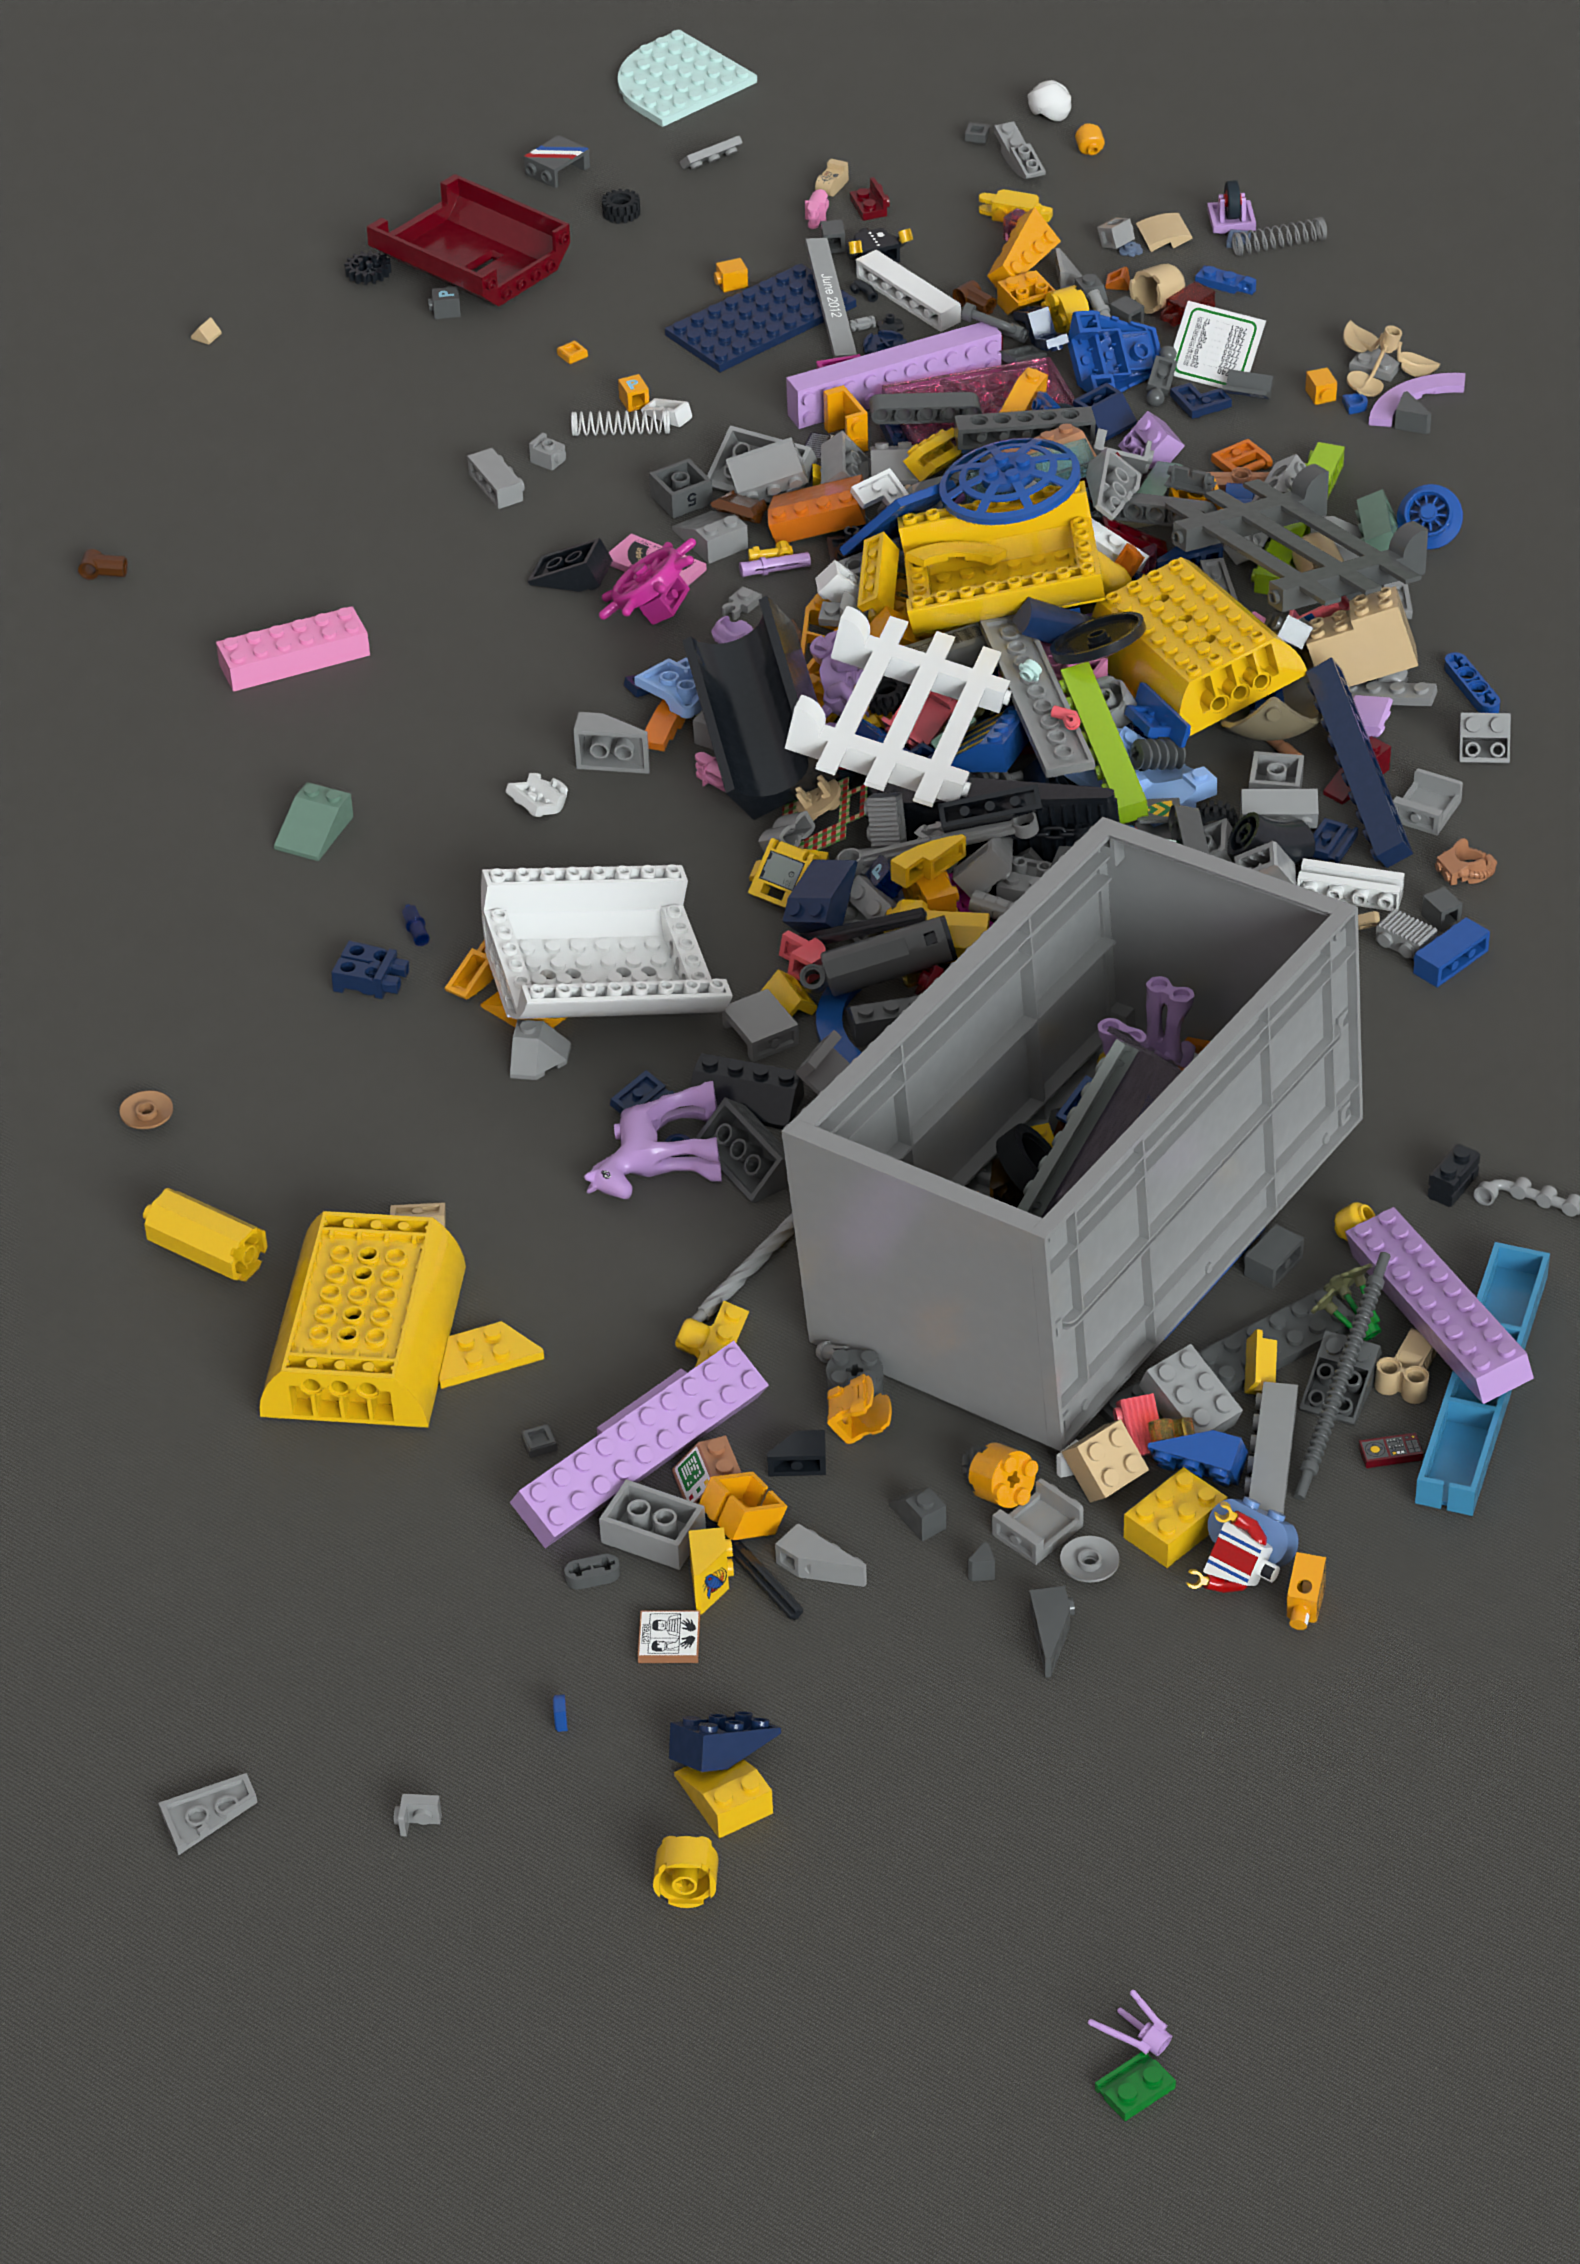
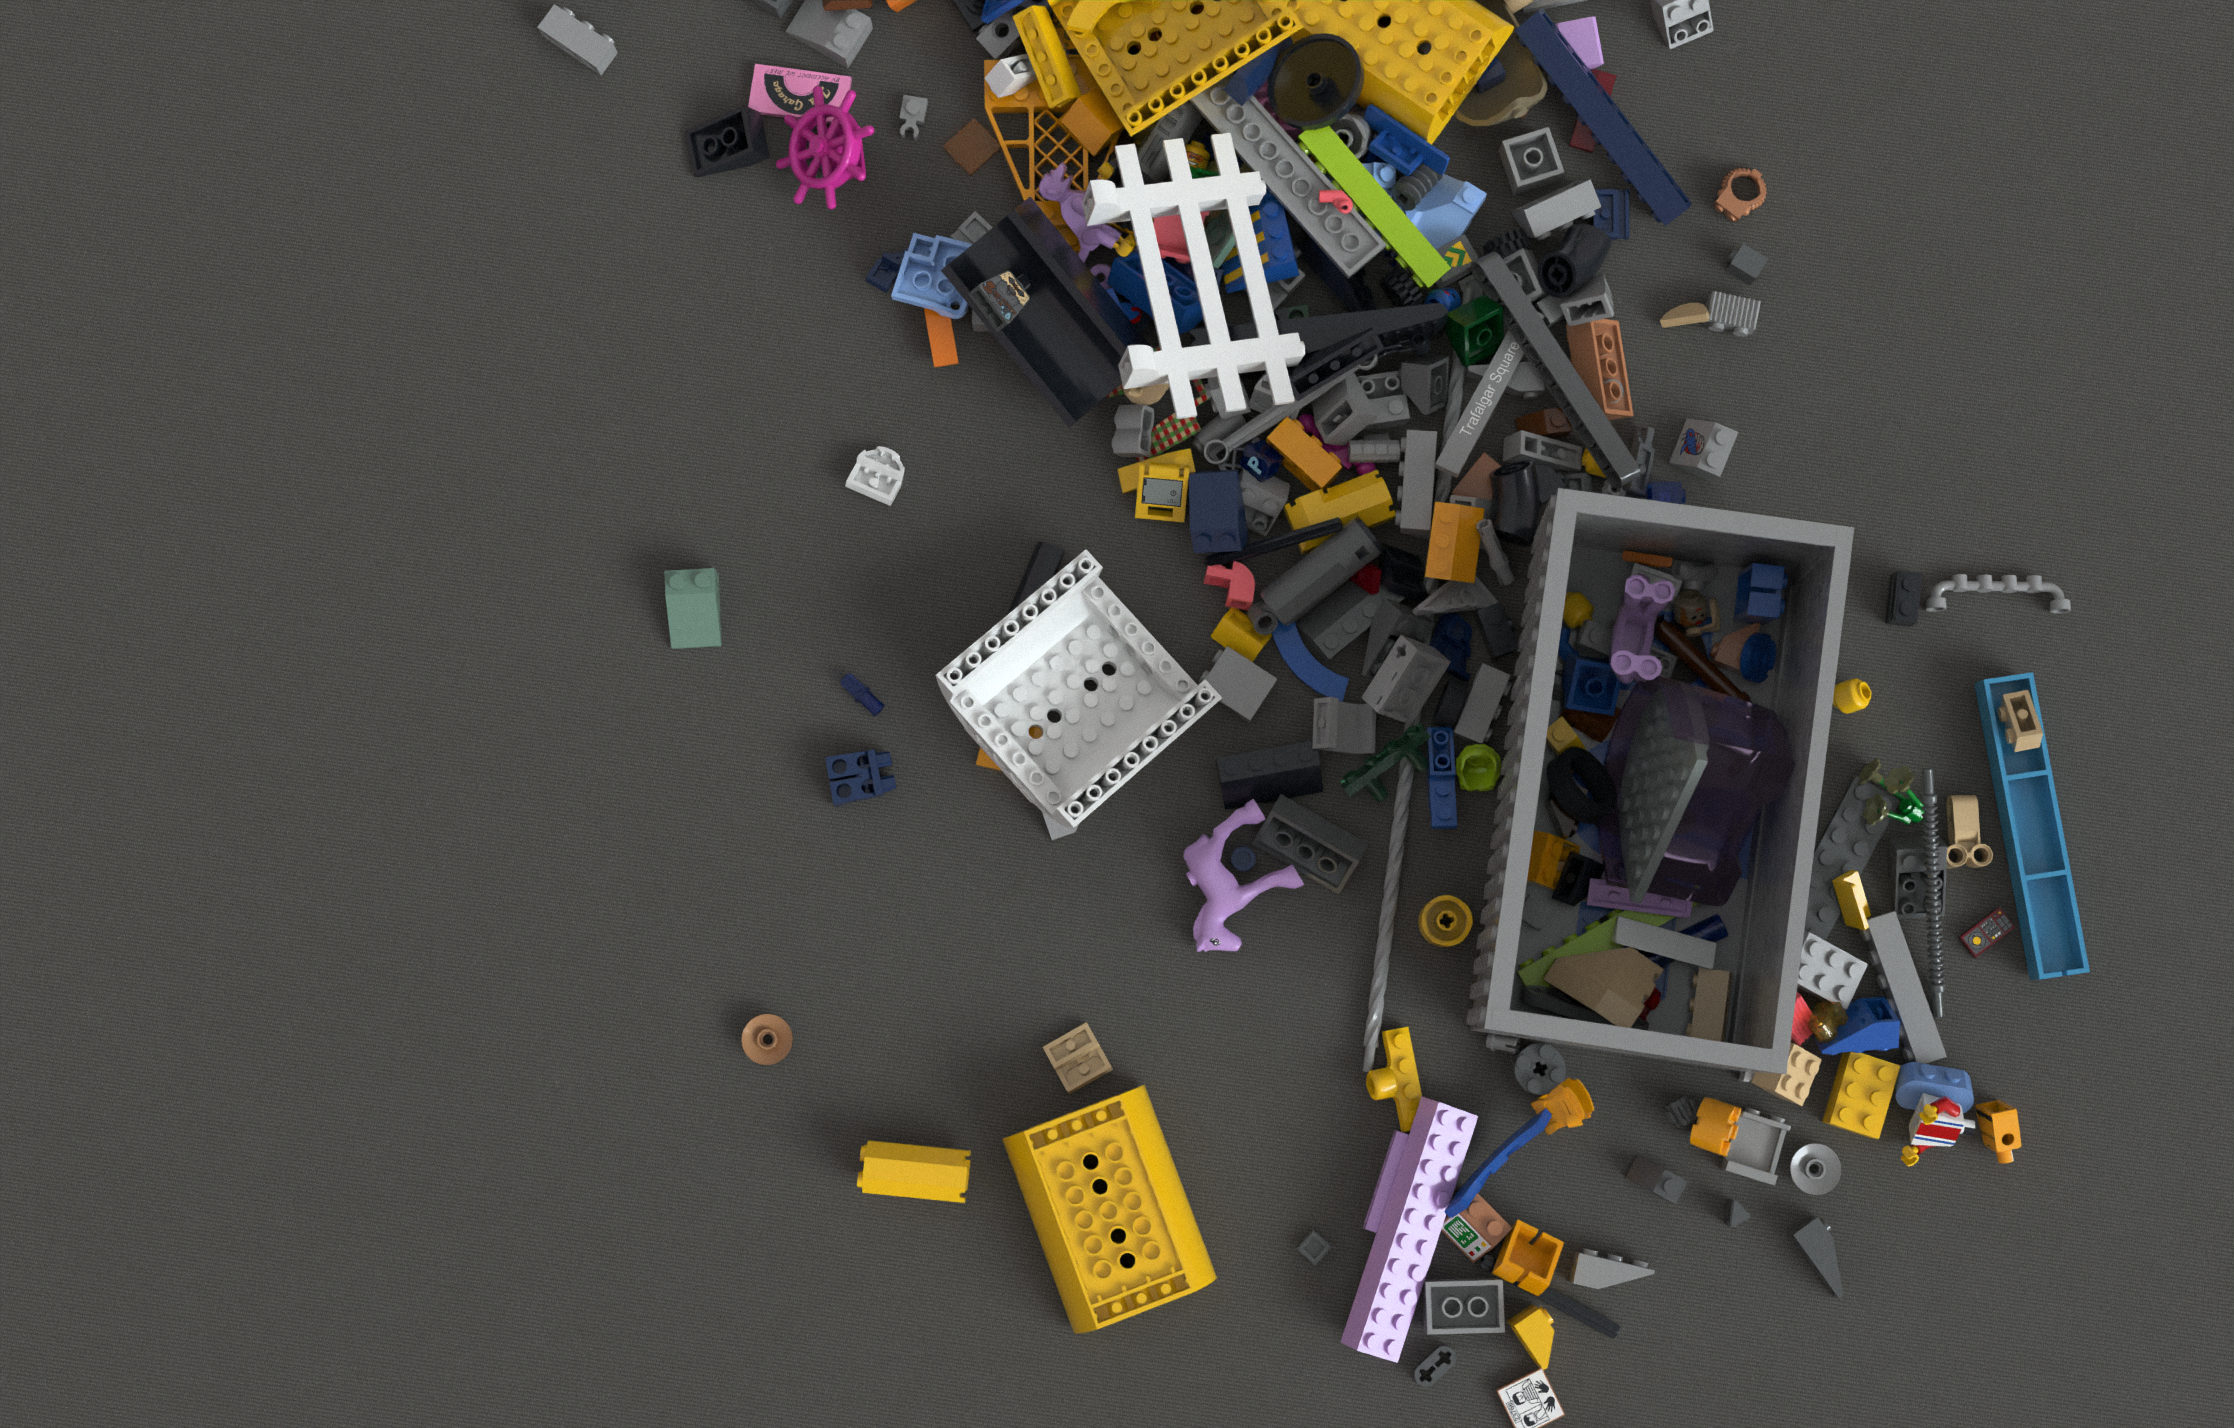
camera: 30 degrees left, 40 degrees up
reddish brown piece [78,549,128,580] -> none
bright pink brick [216,606,370,692] -> none
yellow wing [439,1321,545,1389] -> none
light orange slope [444,940,494,1000] -> none
light grey slope [574,712,650,774] -> none
dark blue plate [610,1070,675,1114] -> none
bright pink arm [695,752,725,792] -> none
lavender hair [711,616,753,644] -> none
lavender pin [739,551,811,577] -> none
yellow bar [748,541,793,561] -> none
black slope [767,1430,826,1477] -> none
light grey slope [818,591,869,627] -> none
yellow slope [891,834,966,888] -> none
light aqua plate [1019,659,1042,682] -> none
white brick [1297,858,1405,911] -> none
lavender brick [1345,1207,1533,1404] -> none
light grey panel [1393,768,1463,836] -> none
blue brick [1413,917,1490,988] -> none
none -> torso [968,271,1031,332]
none -> blue tile [1444,1108,1552,1218]
none -> tan brick [1997,690,2043,752]

